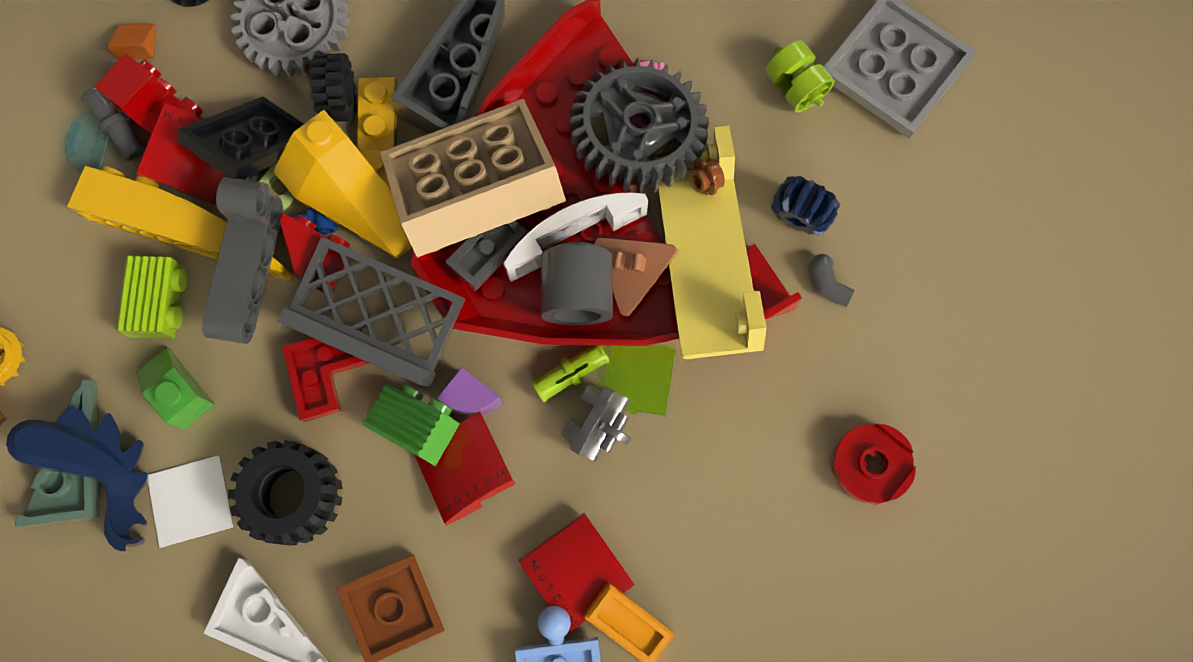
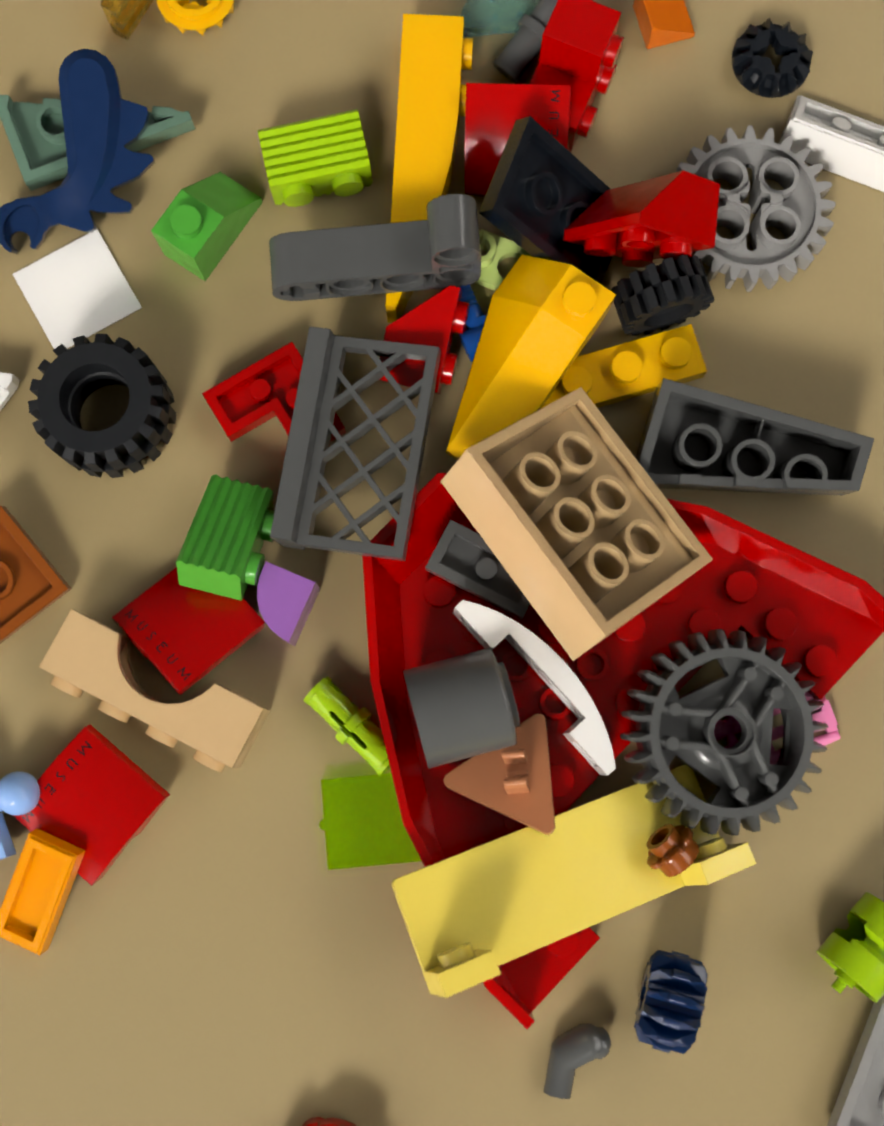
camera: 70 degrees right, 5 degrees up
flat silver hips [561,385,631,462] -> none
none -> tan arch [39,609,271,773]
none -> red slope [563,170,720,268]

